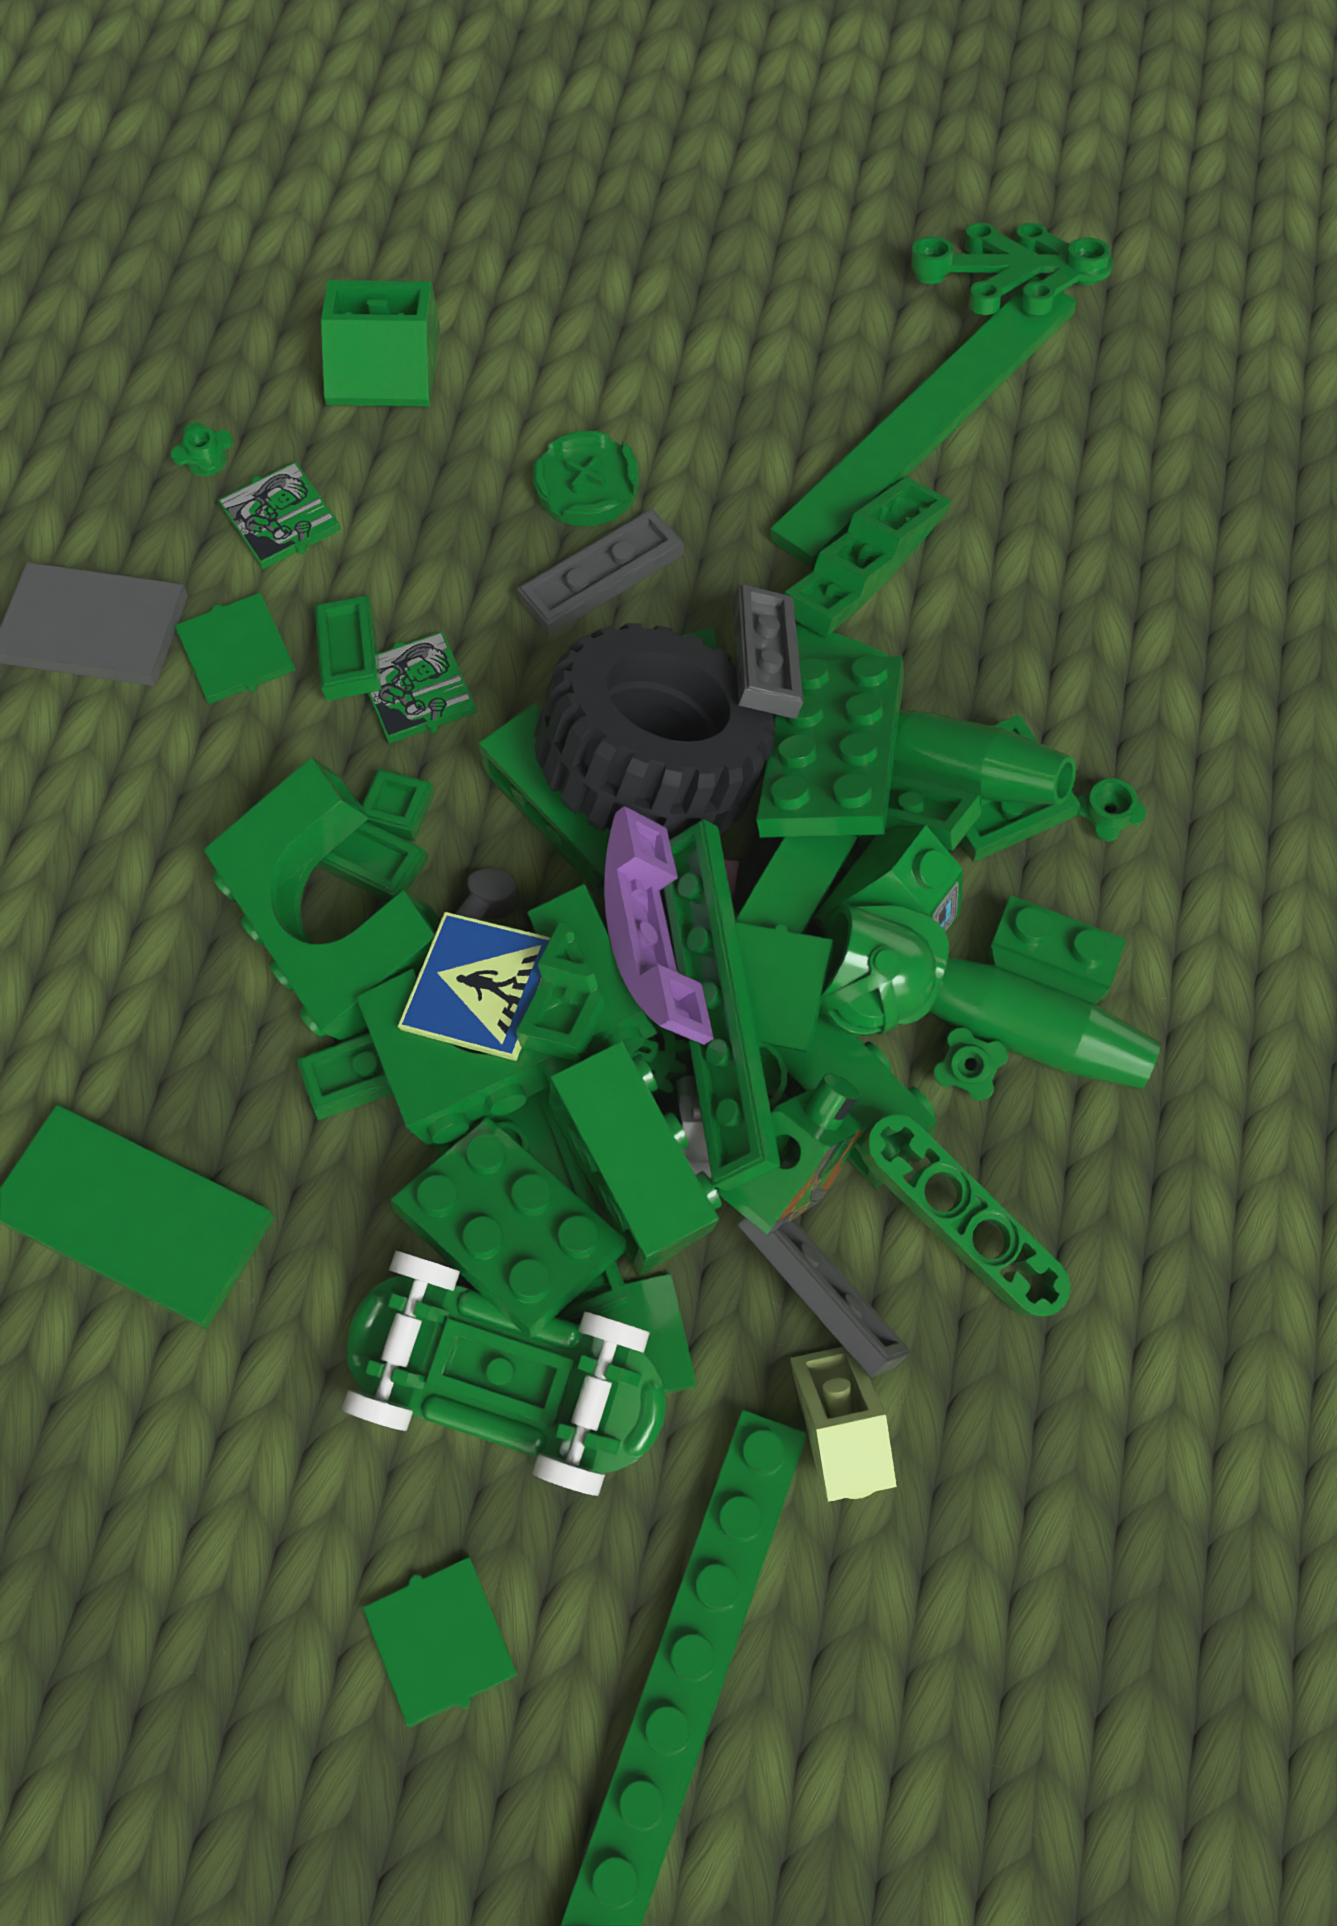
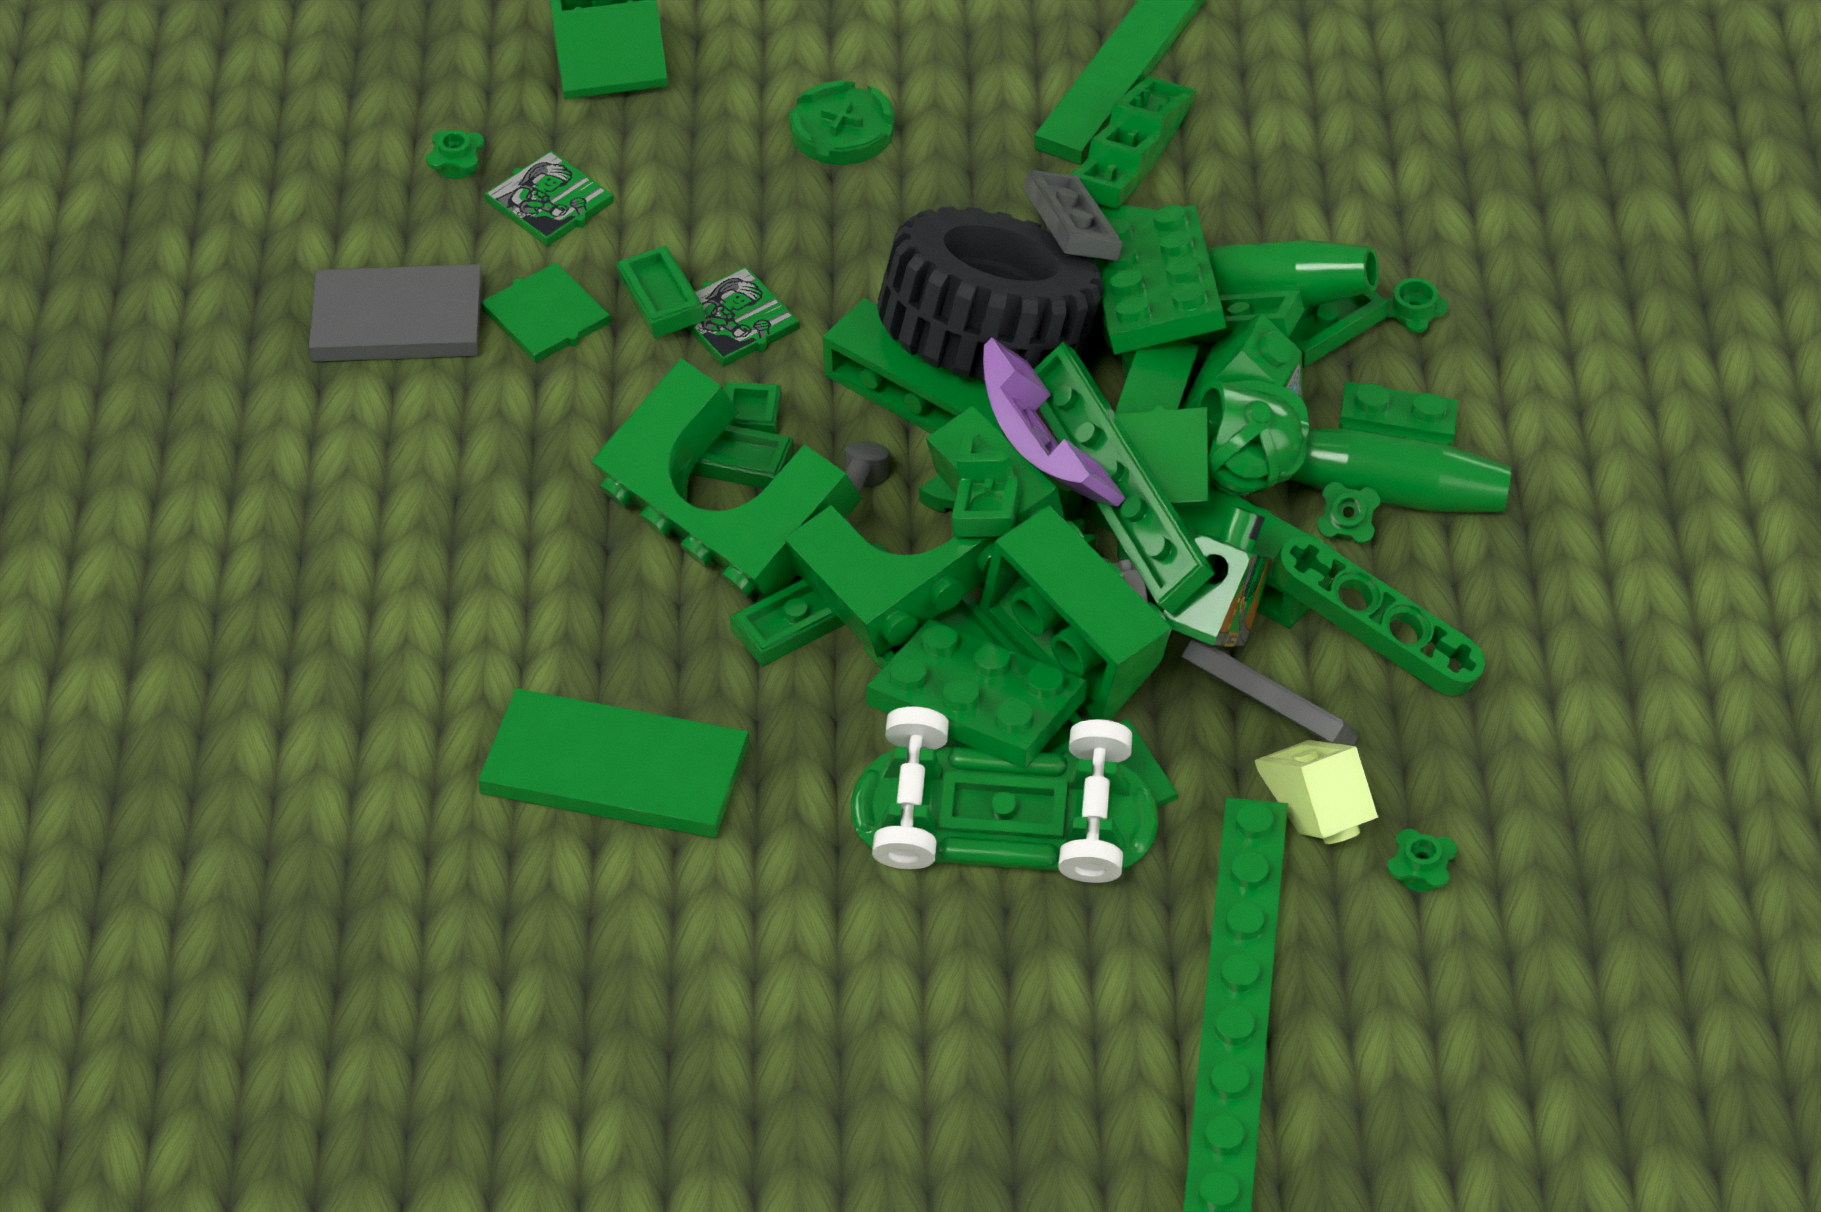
camera: 15 degrees left, 15 degrees down
green piece [362,1557,518,1728] -> none
piece [398,912,551,1061] -> none
dark grey tile [516,508,684,636] -> none
none -> green plate [1387,829,1457,892]

